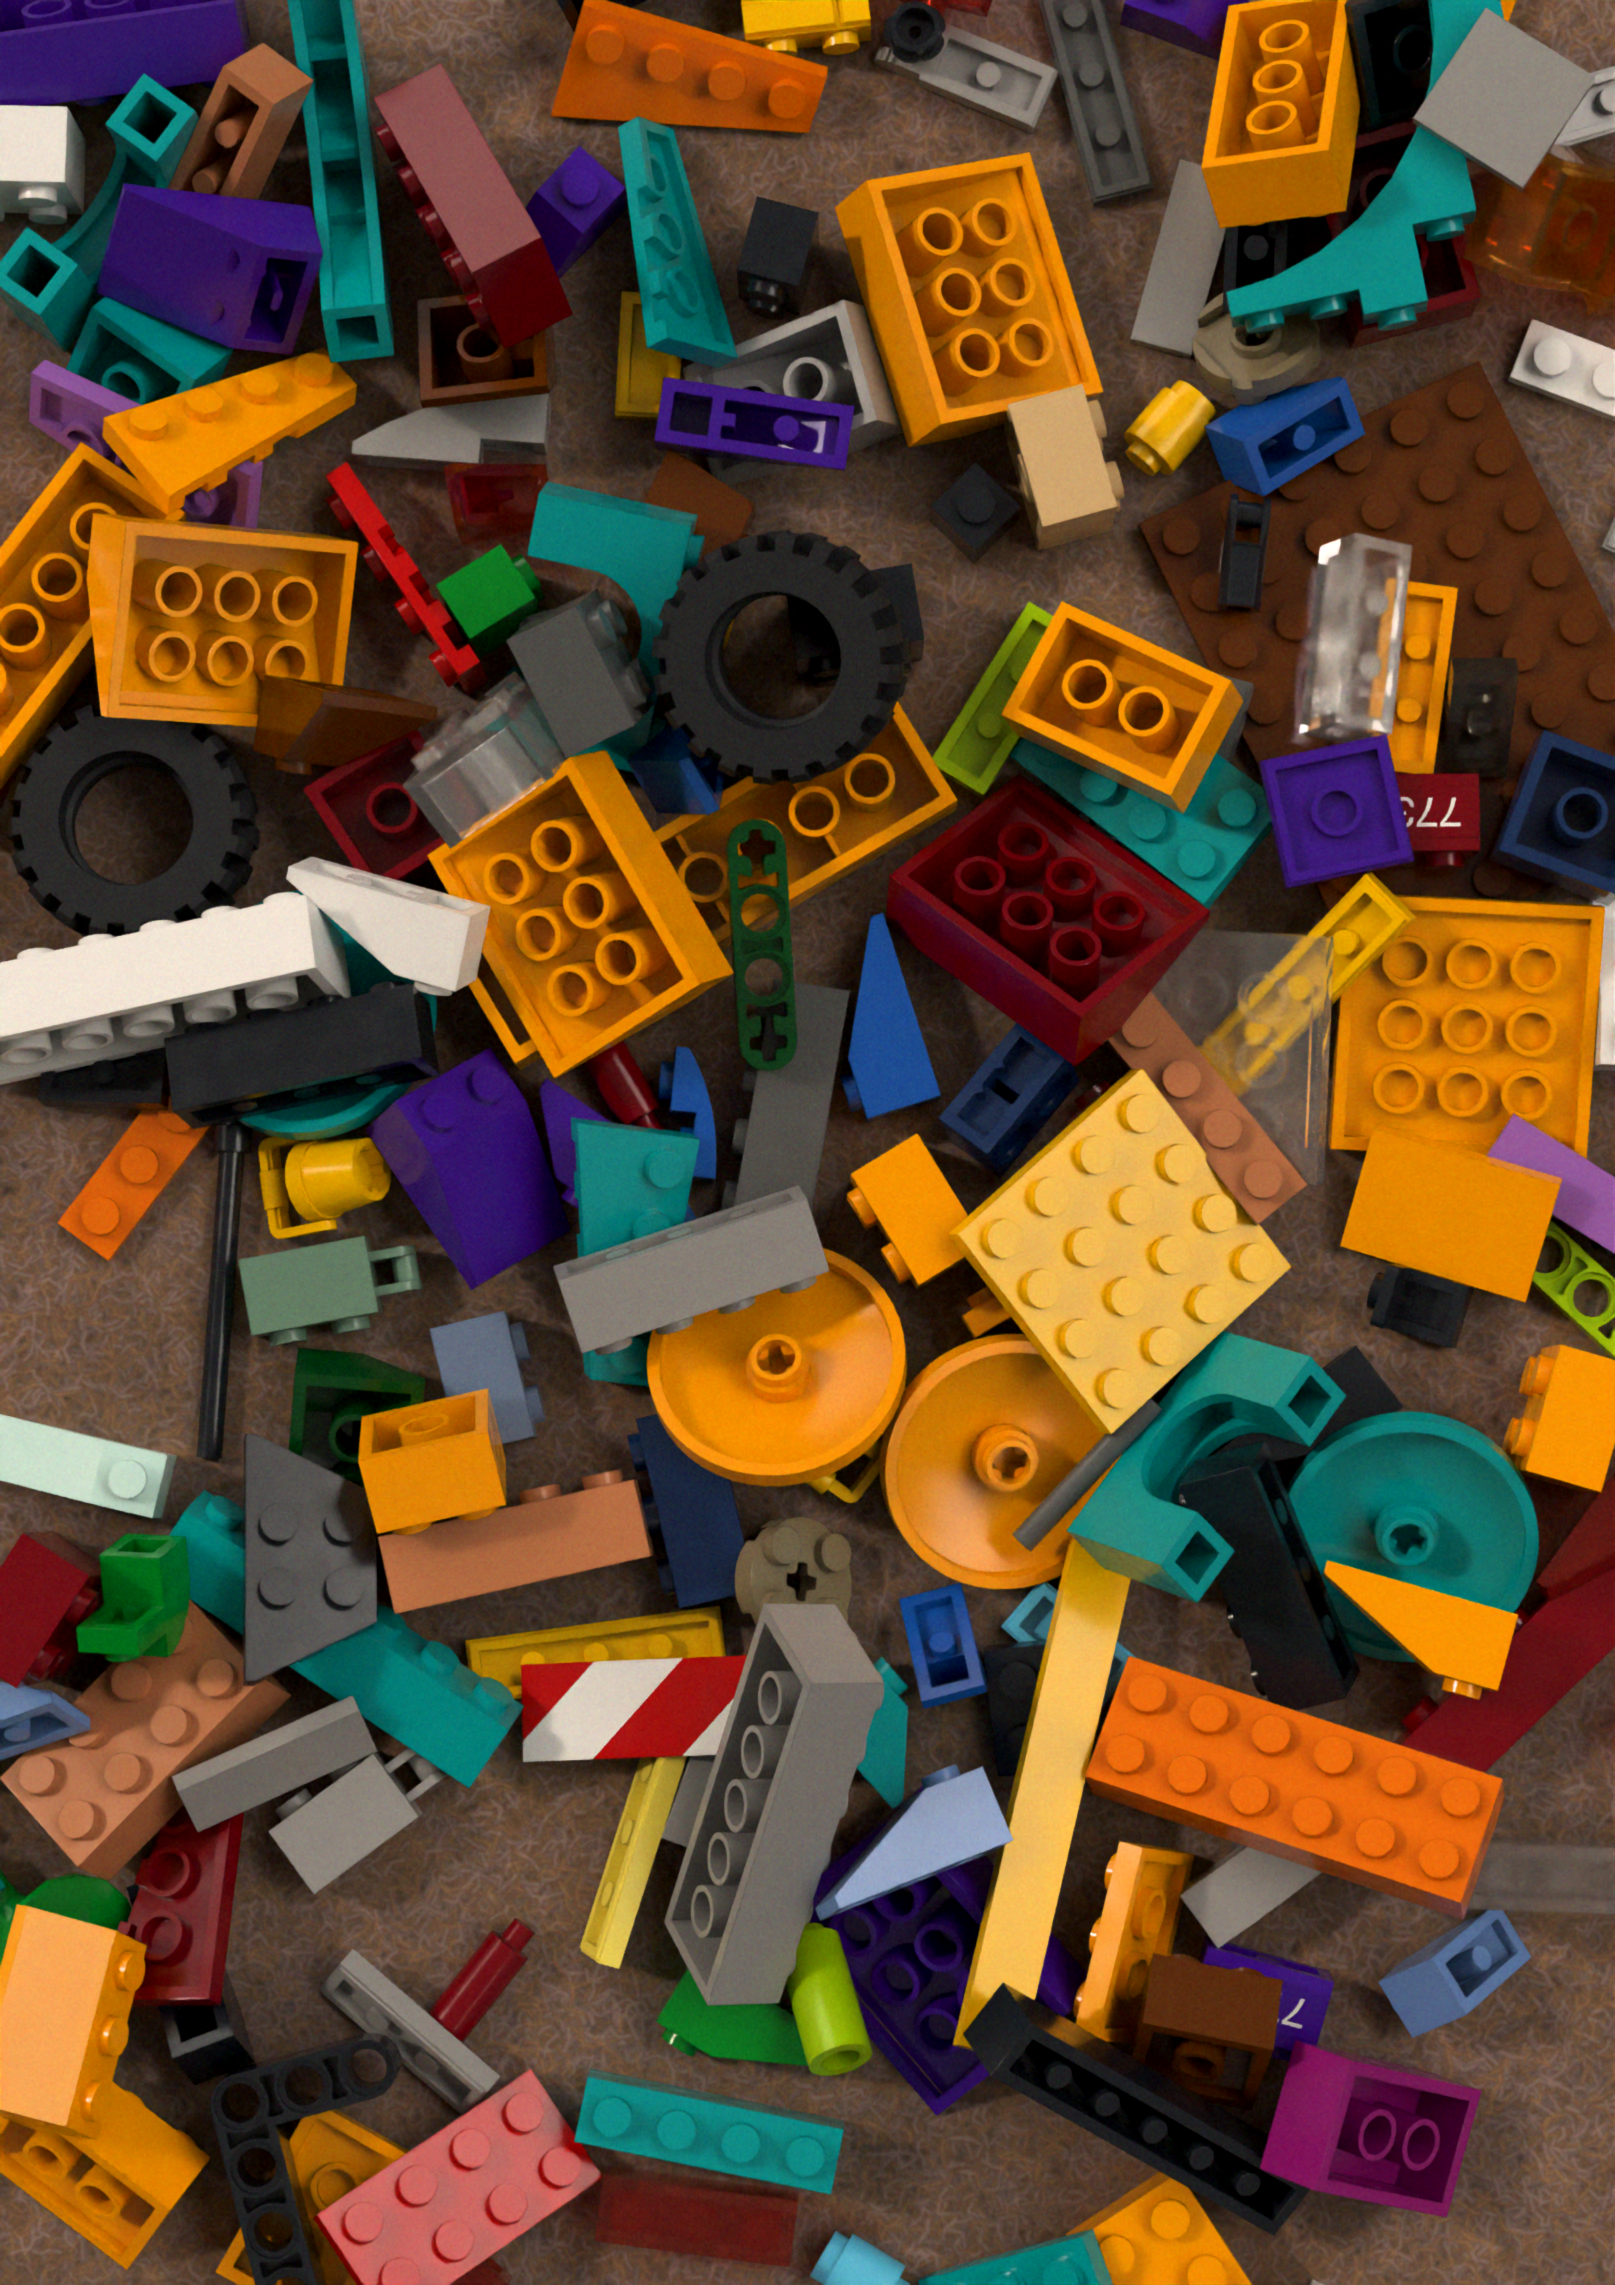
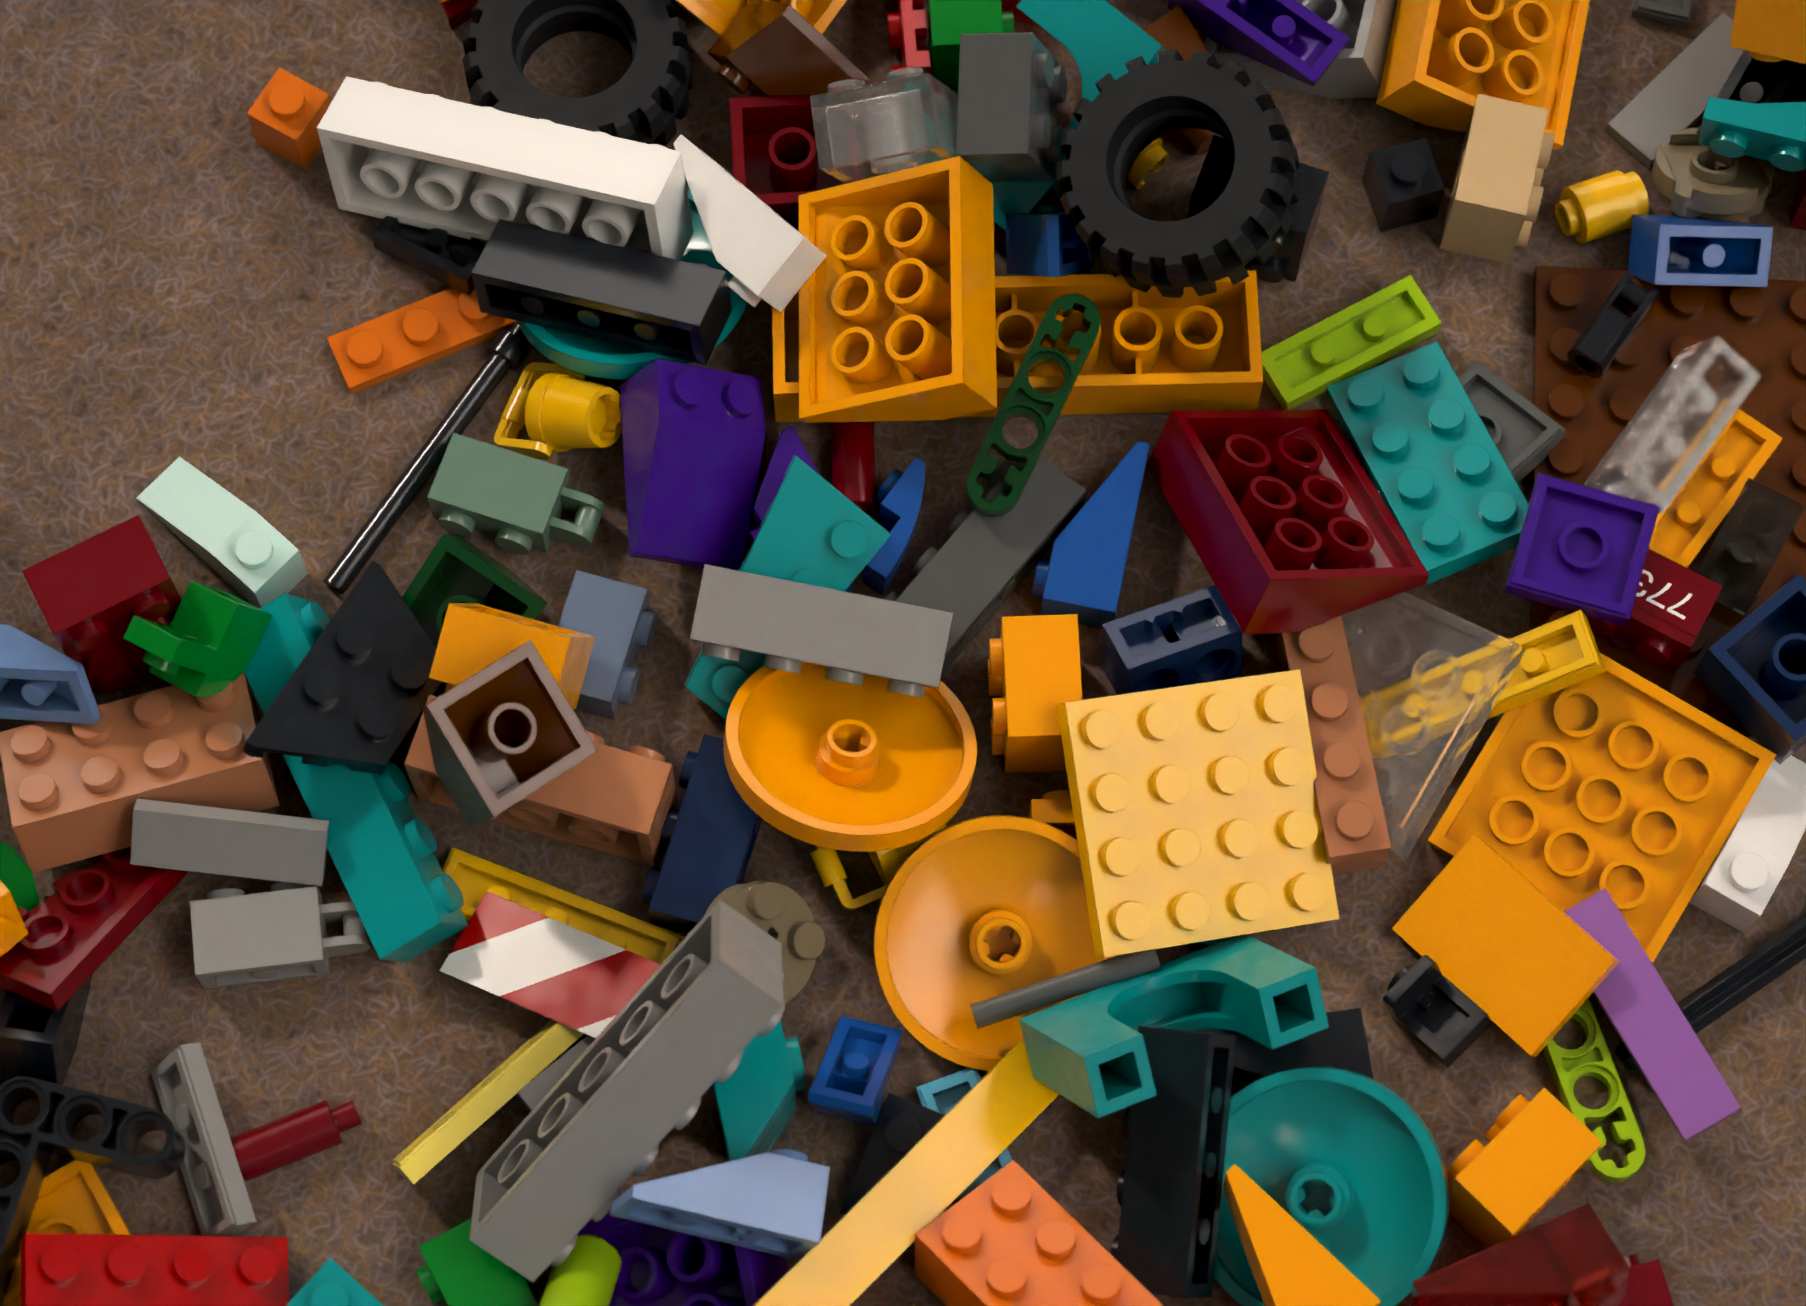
camera: 25 degrees right, 15 degrees down
light orange brick [1001,601,1243,814] -> none
none -> reddish brown slope [422,640,597,826]

